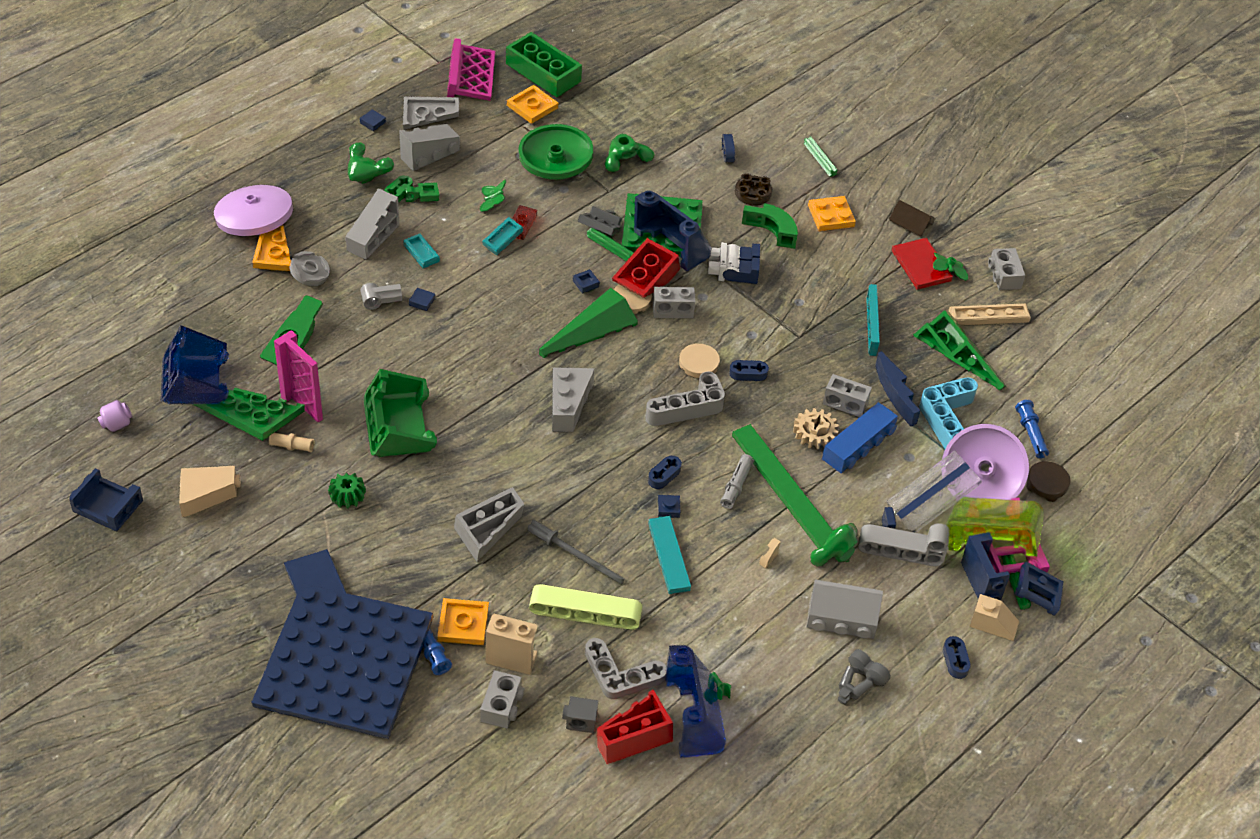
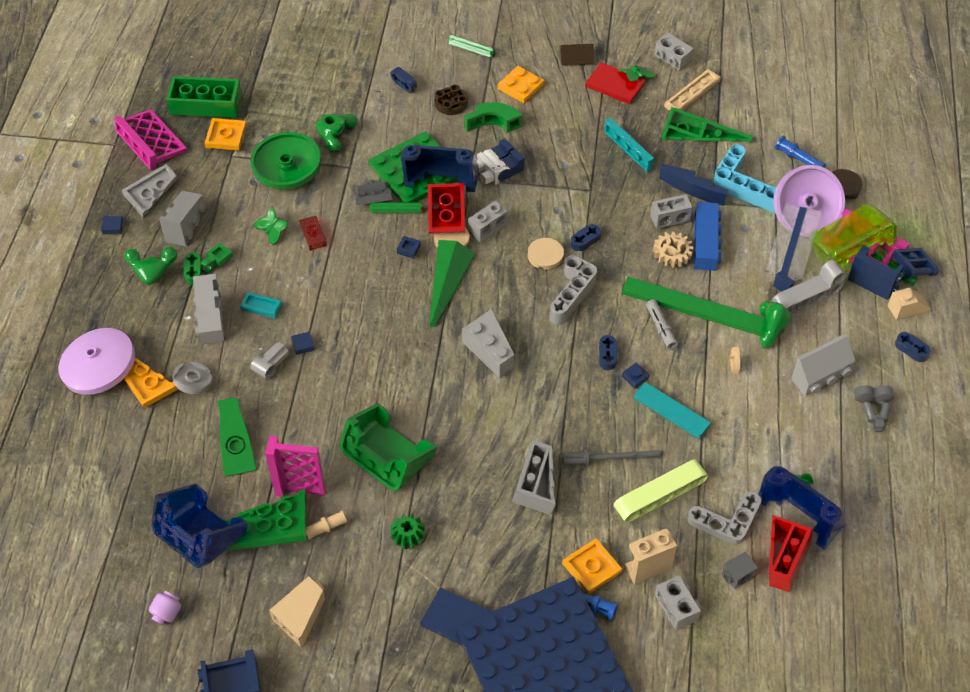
camera: 35 degrees left, 5 degrees up
teal tile [482,217,523,256] -> none

